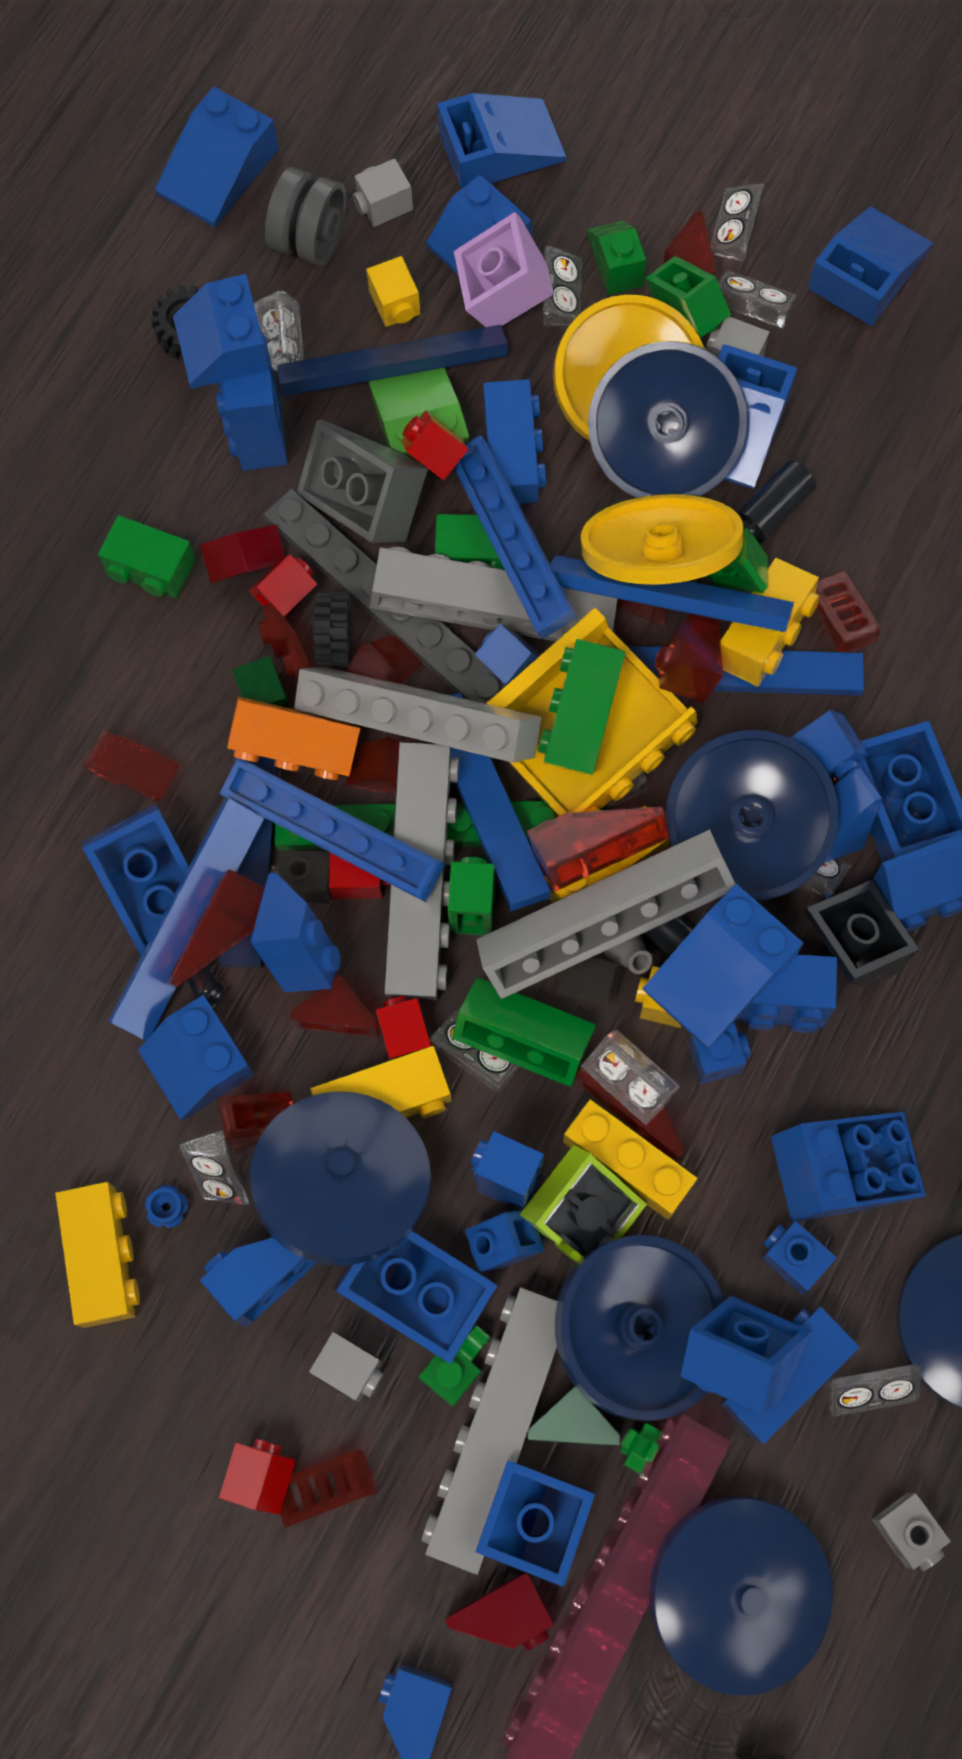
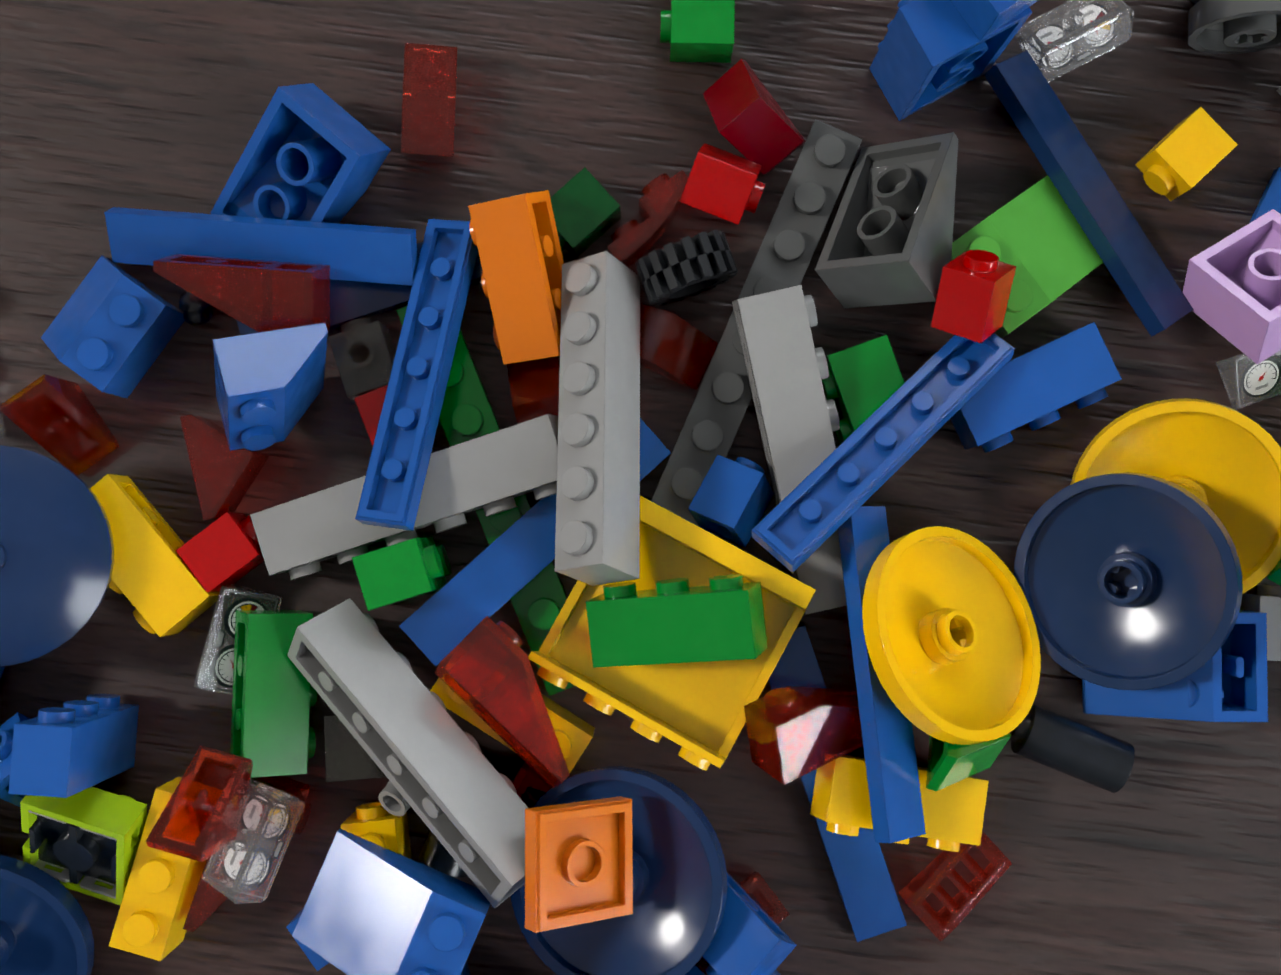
camera: 65 degrees right, 15 degrees up
none -> clear red slope [146,745,253,862]
none -> orange tile [525,796,633,933]

